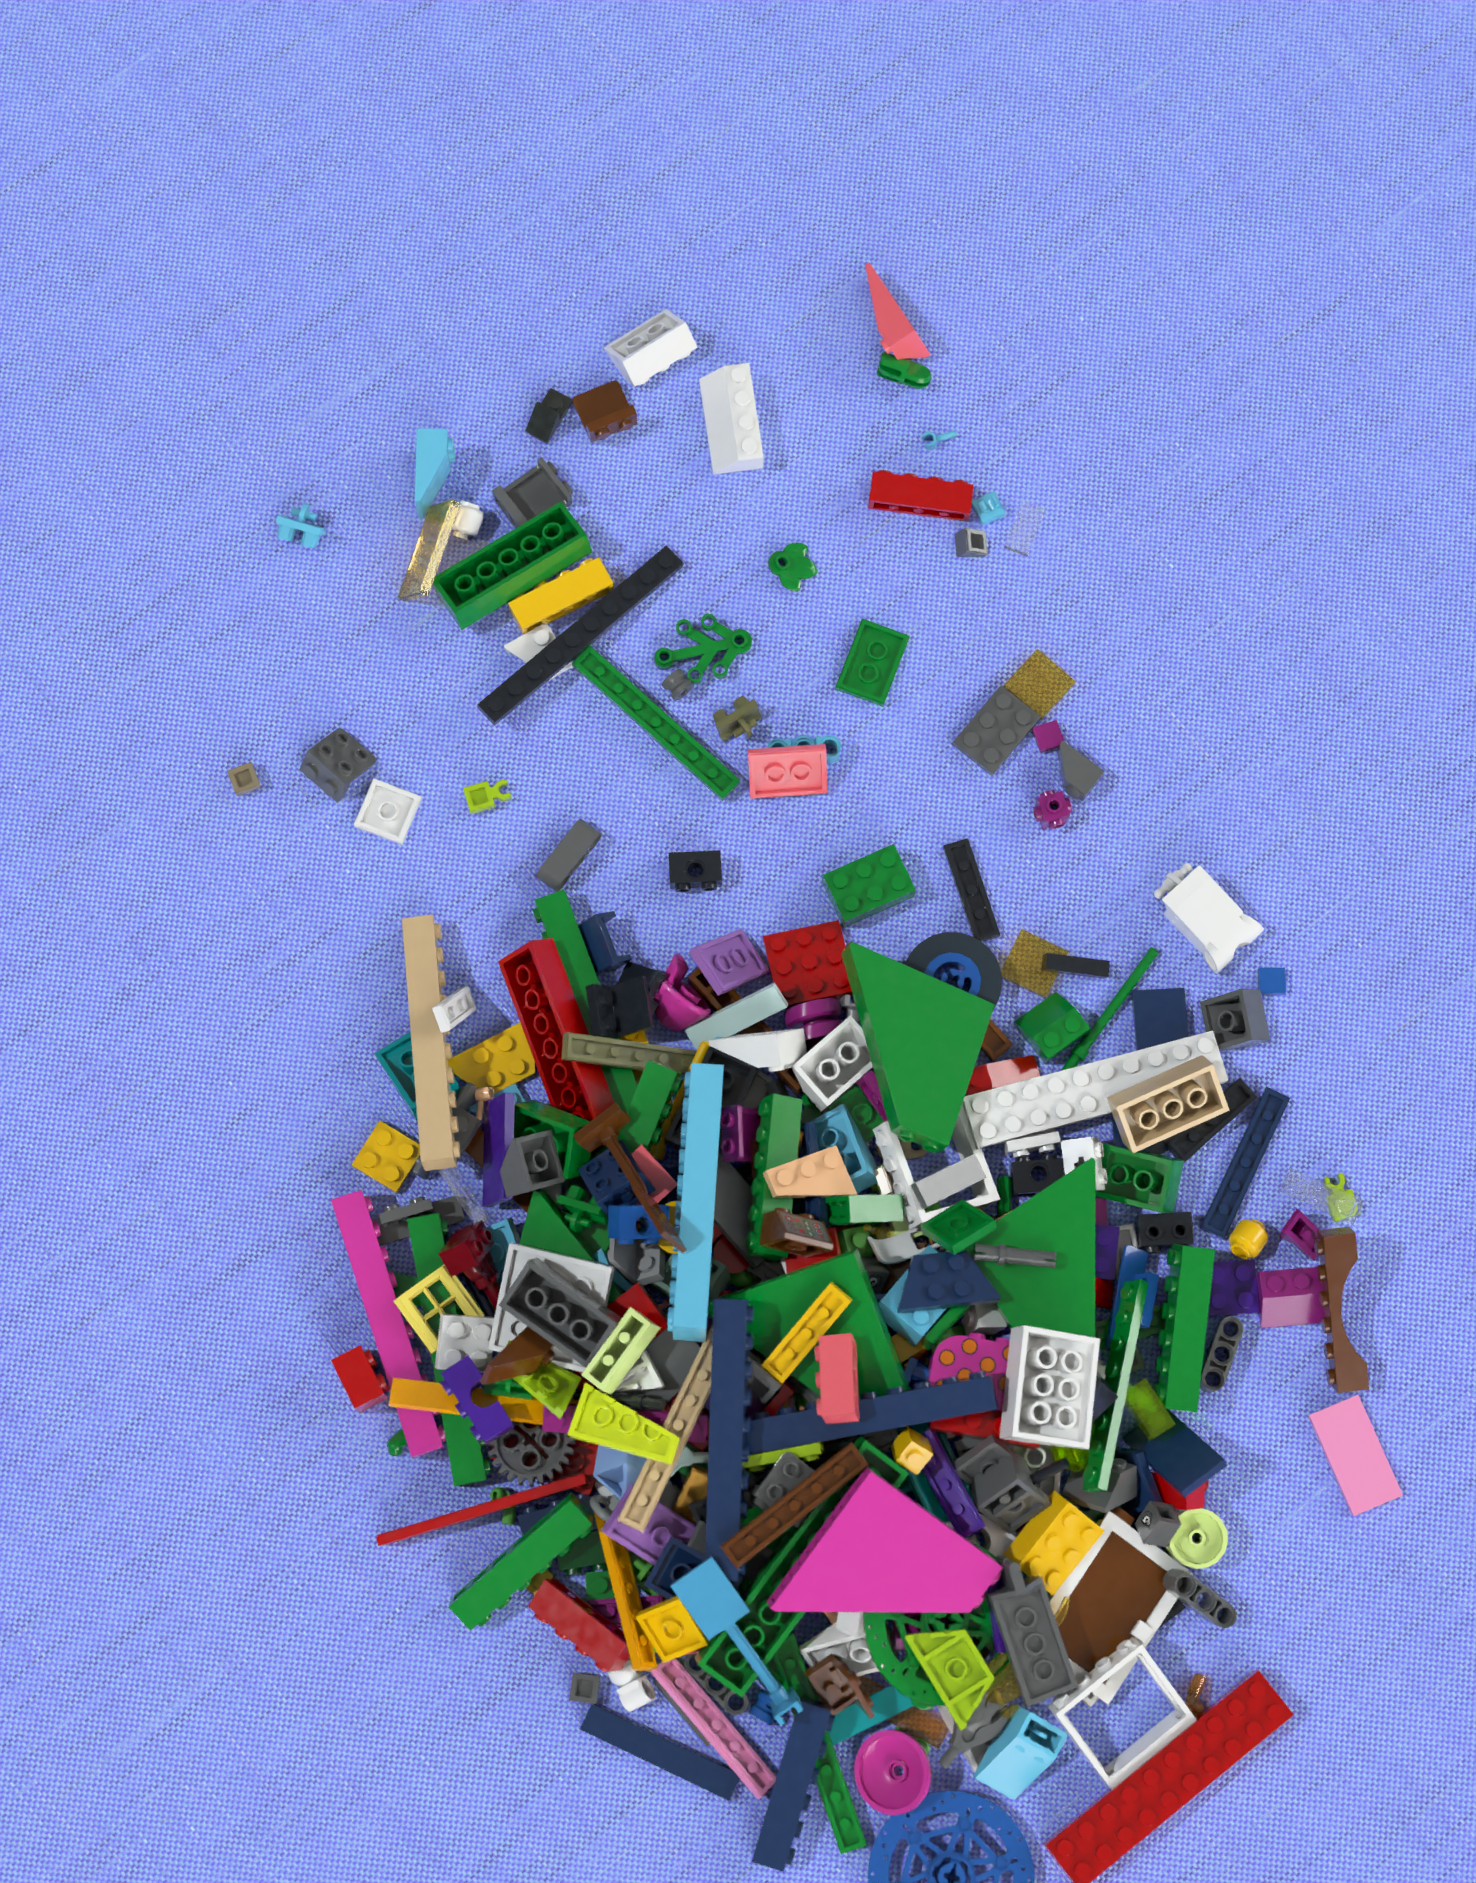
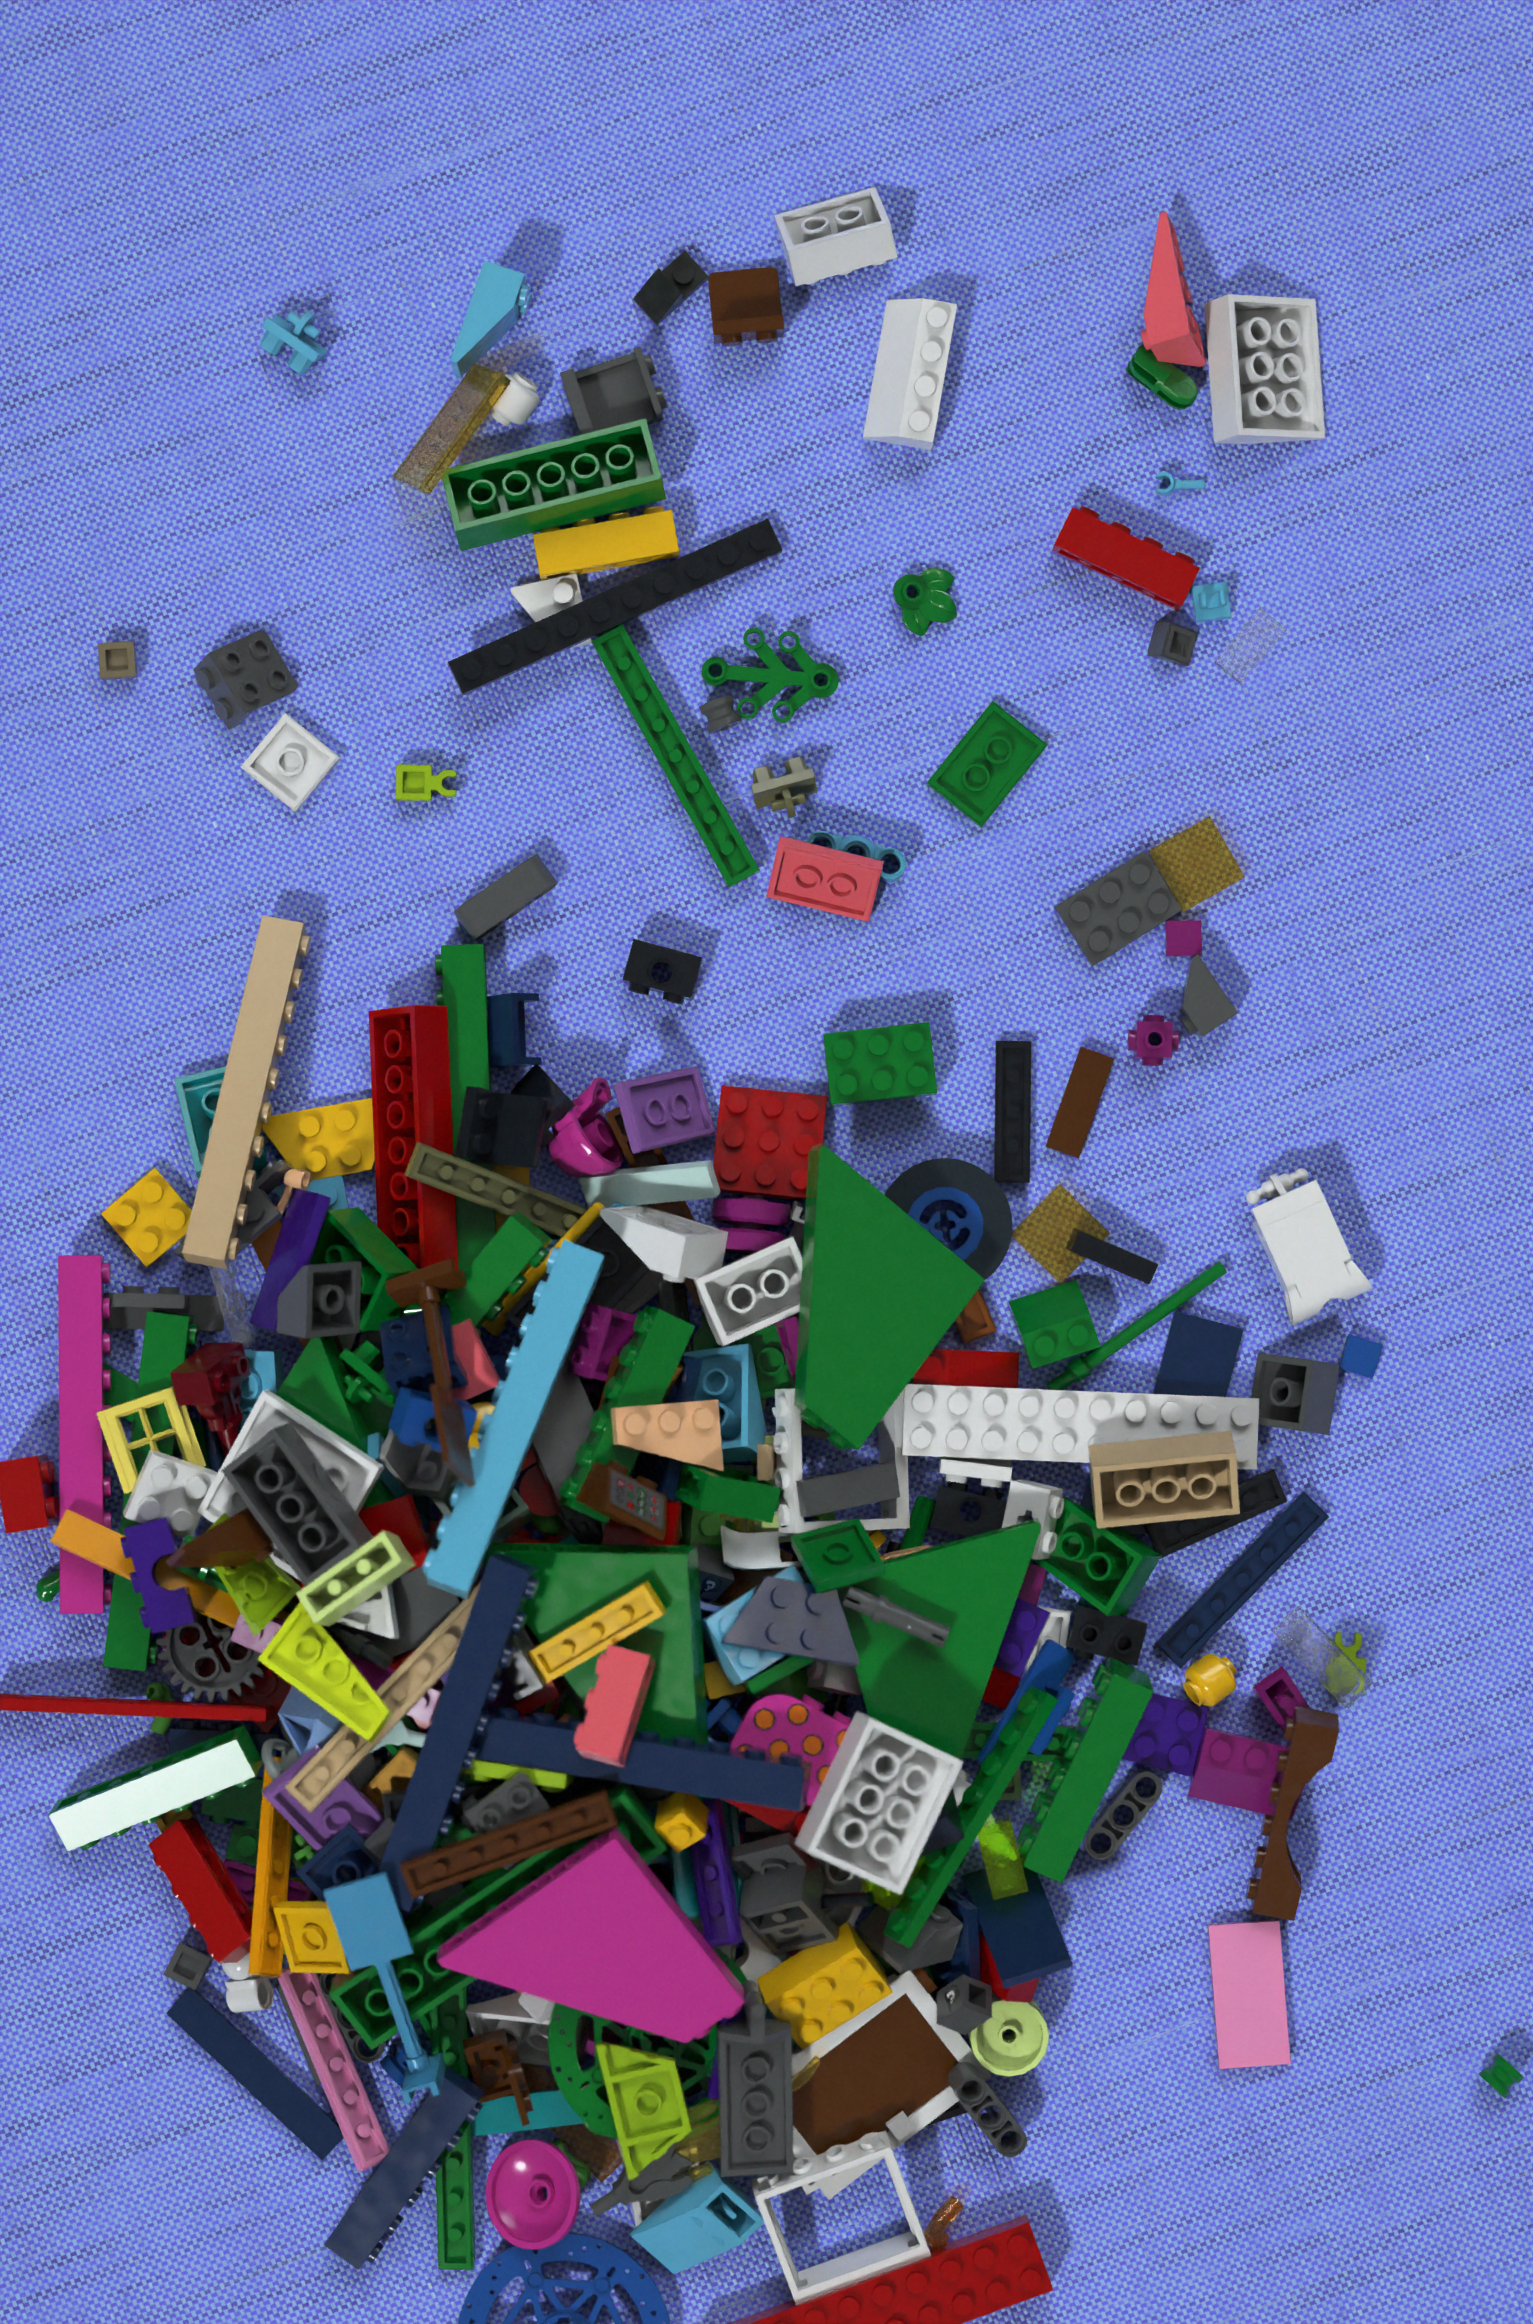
camera: 20 degrees right, 10 degrees up
white tile [432,985,477,1033] -> none
none -> reddish brown tile [1045,1047,1114,1159]
none -> white slope [1204,294,1325,444]

